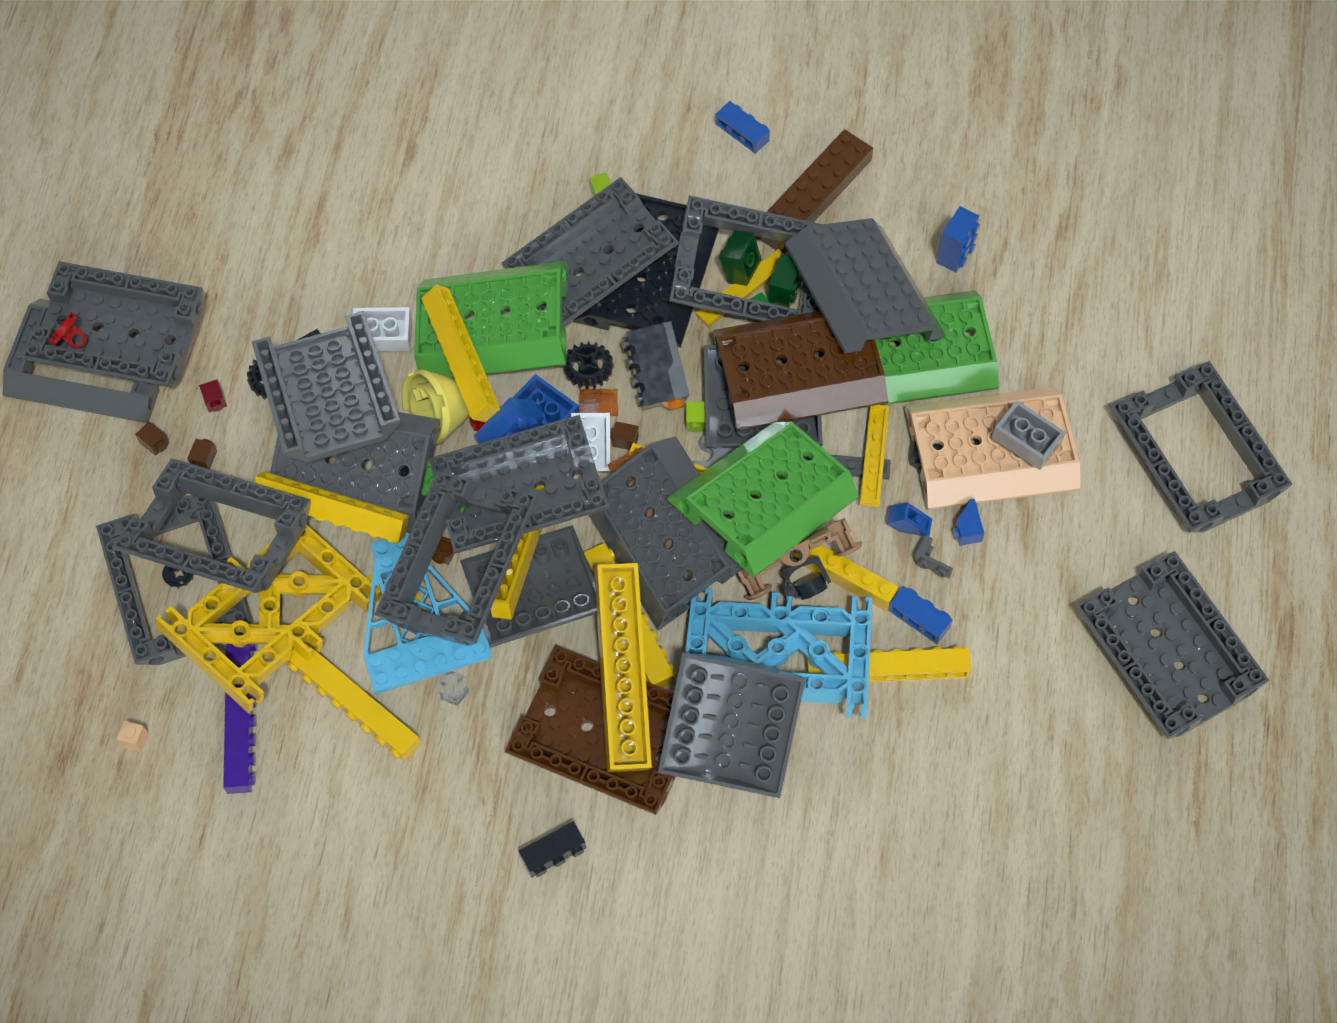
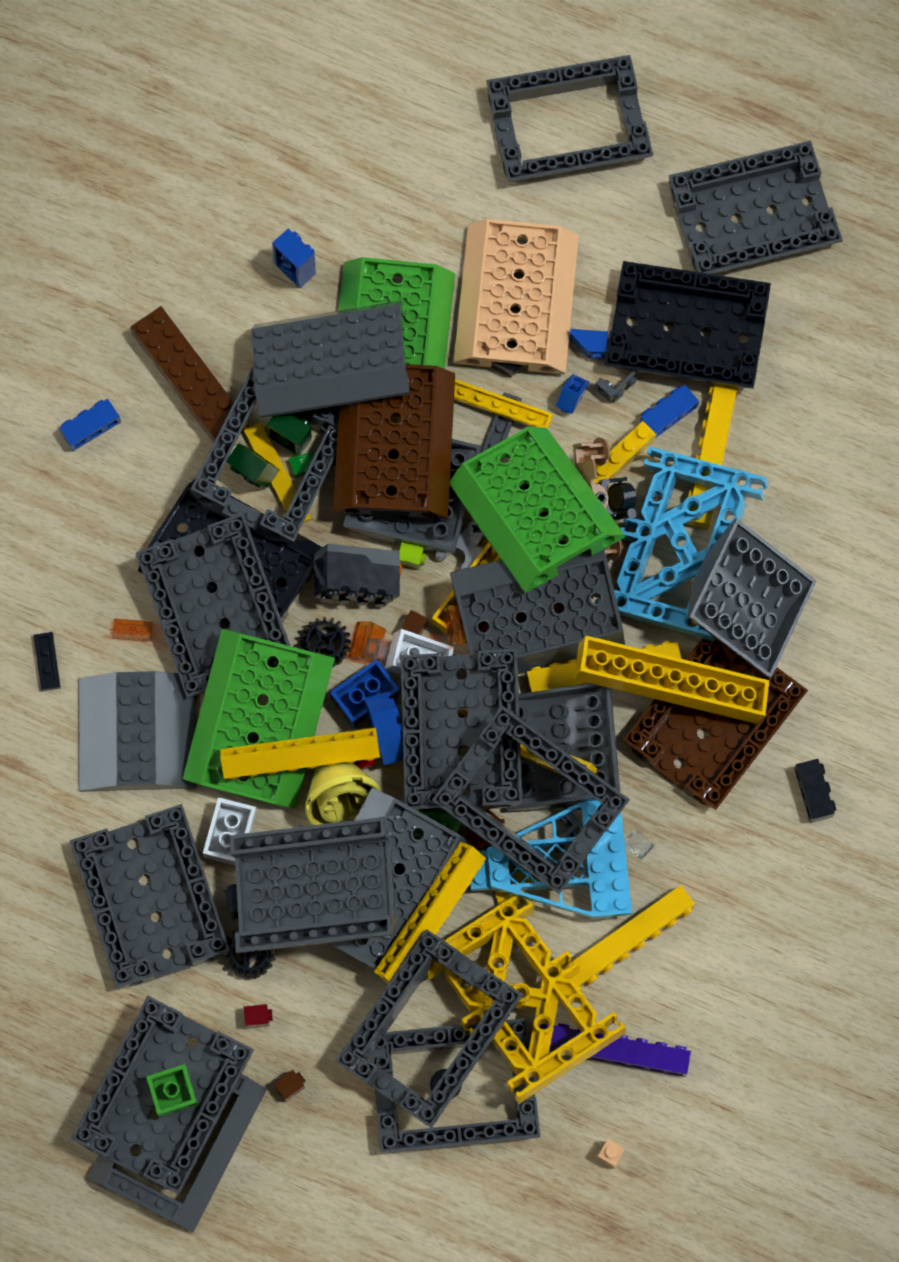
camera: 80 degrees left, 10 degrees up
red tile [48,312,86,349] -> none
reddish brown brick [187,438,217,470] -> none
lime brick [589,173,611,196] -> none
light grey brick [992,401,1066,470] -> none
none -> black tile [34,632,61,691]
none -> dark grey slope [70,804,230,989]
none -> dark grey slope [79,671,196,792]
none -> clear orange panel [111,618,153,642]
none -> bright green brick [146,1064,199,1118]
none -> black slope [604,261,771,389]

